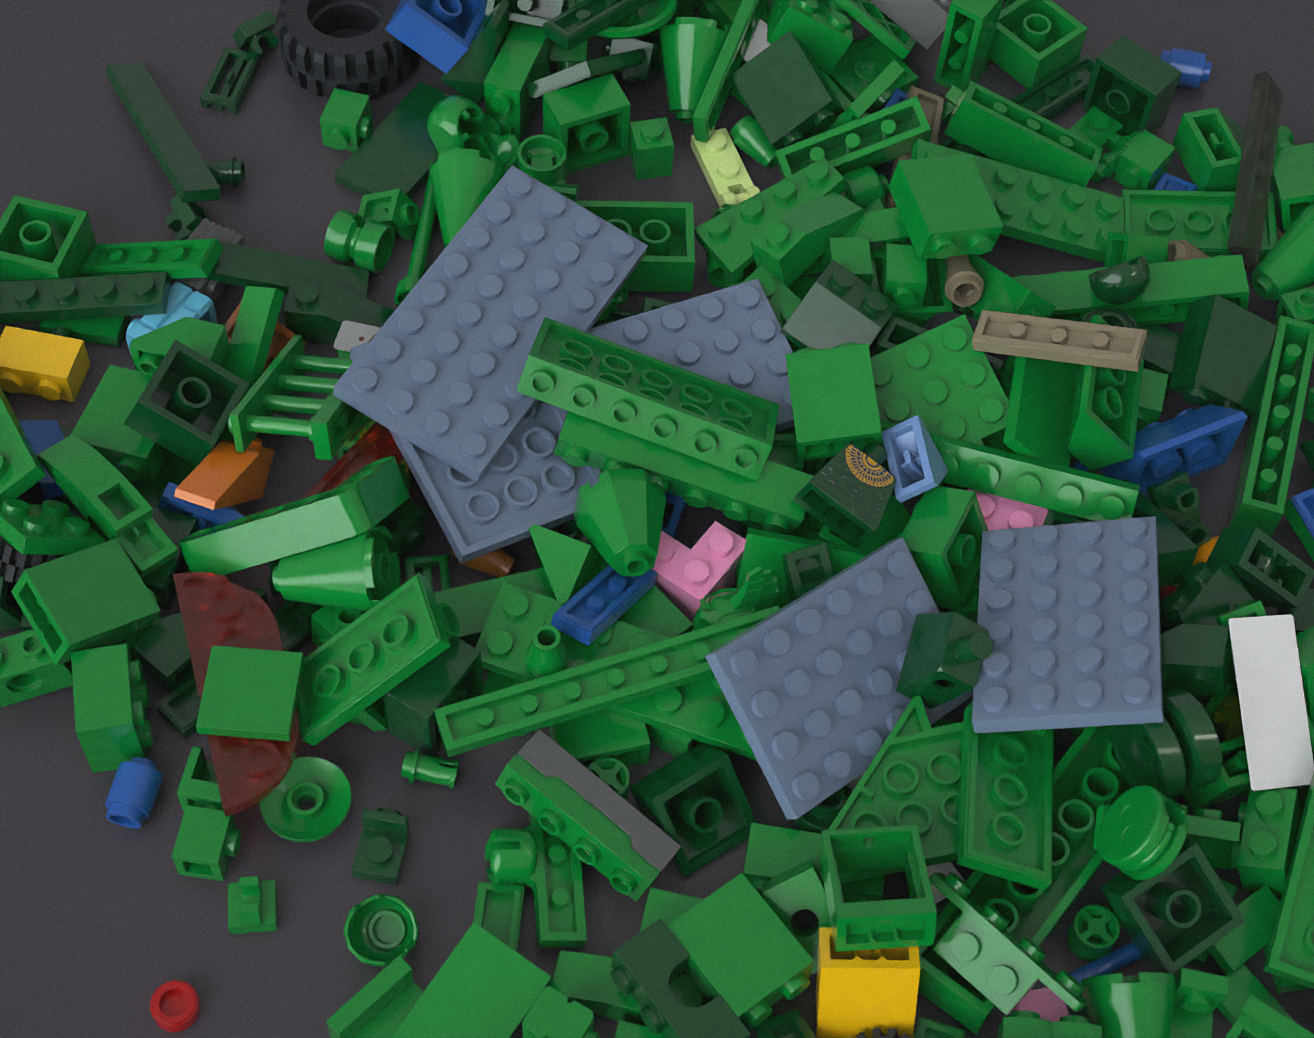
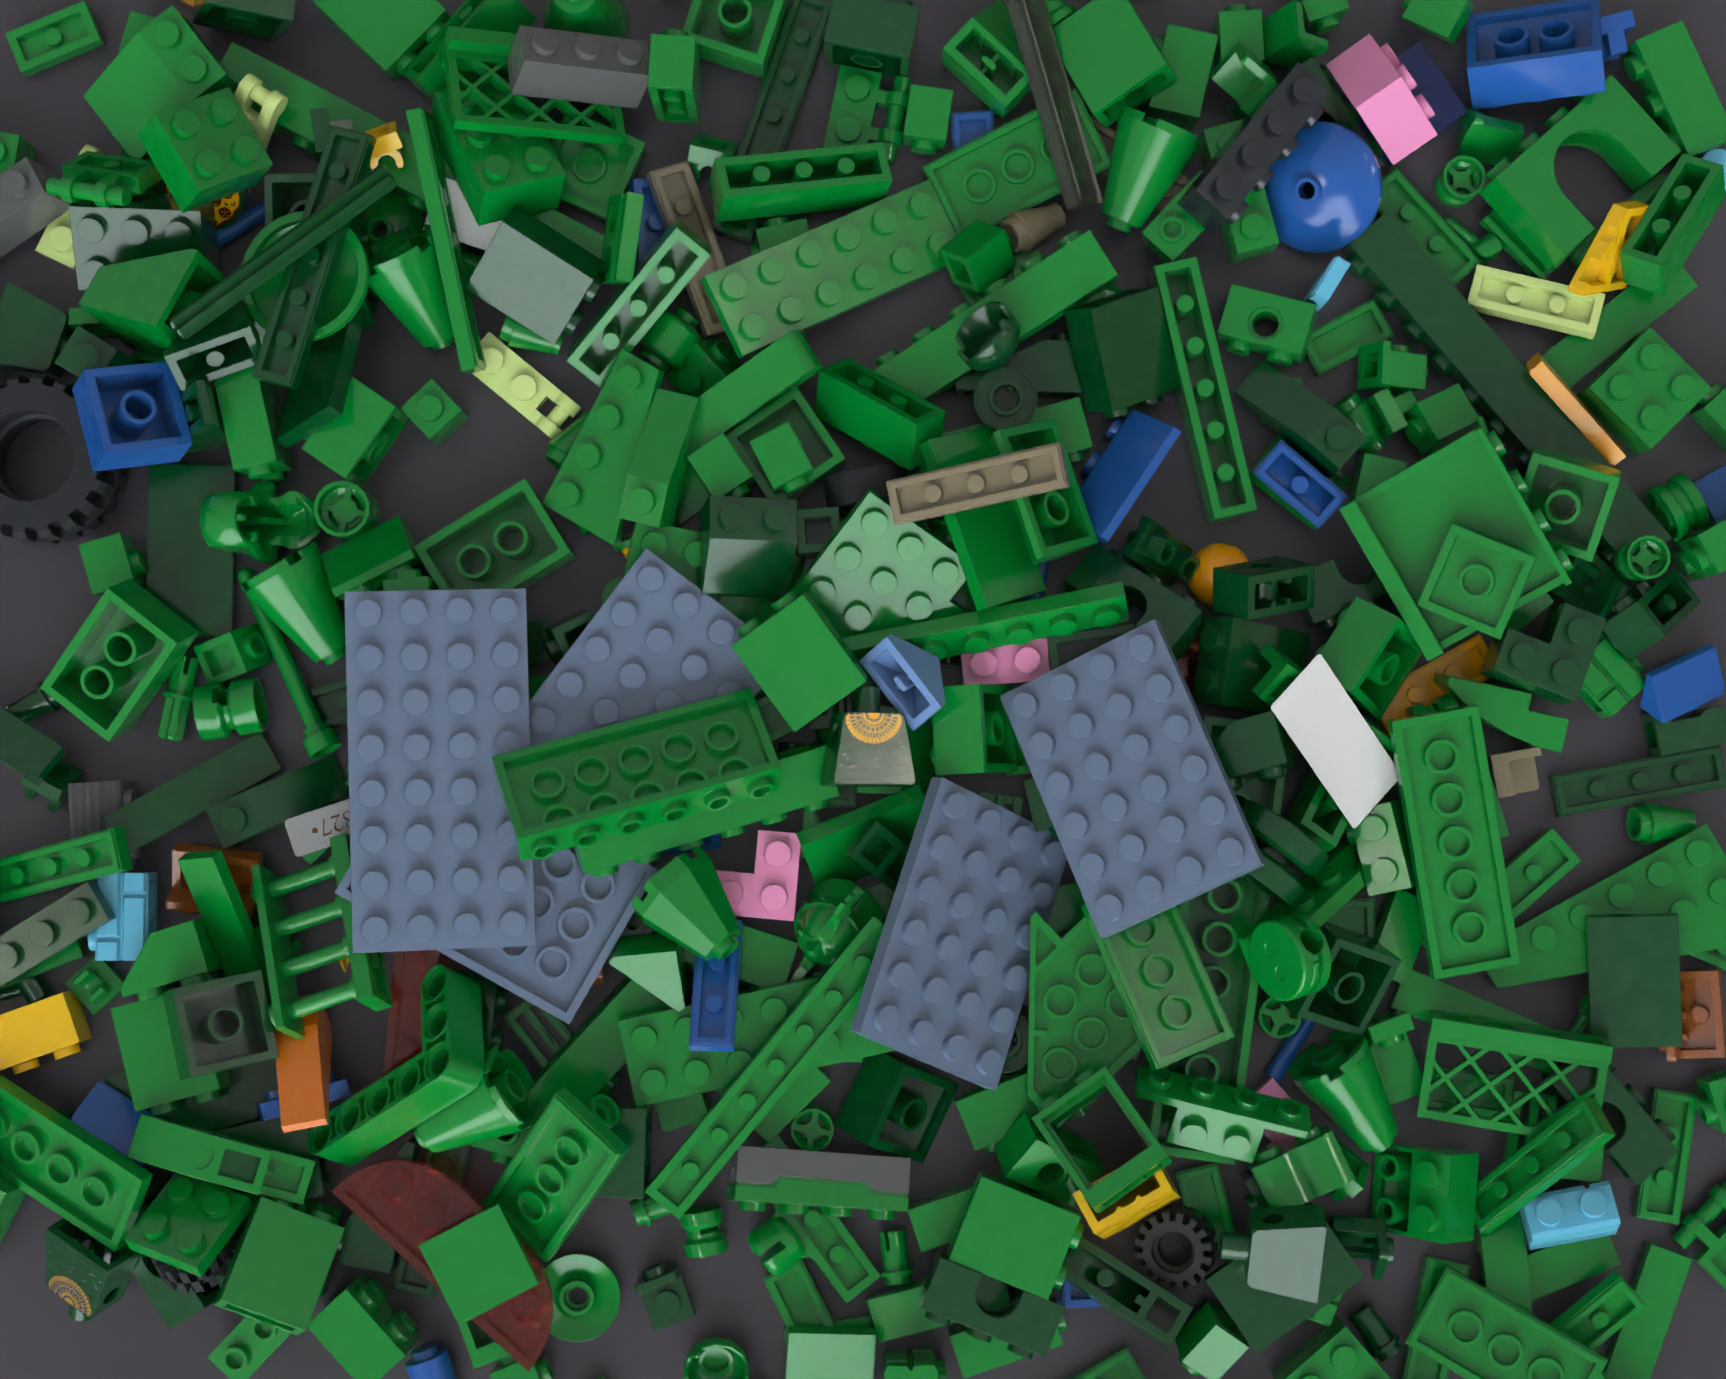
camera: 30 degrees left, 30 degrees up
green cone [524,625,569,678] -> none
green brick [888,154,1004,260] -> none
dark green torso [896,612,993,709] -> none
dark tan cone [945,255,984,307] -> none
none -> green brick [40,578,199,742]
none -> green tile [65,956,125,1015]
none -> green axle [157,656,200,742]
none -> green wheel [680,1205,728,1258]
none -> green pin [878,1228,915,1286]

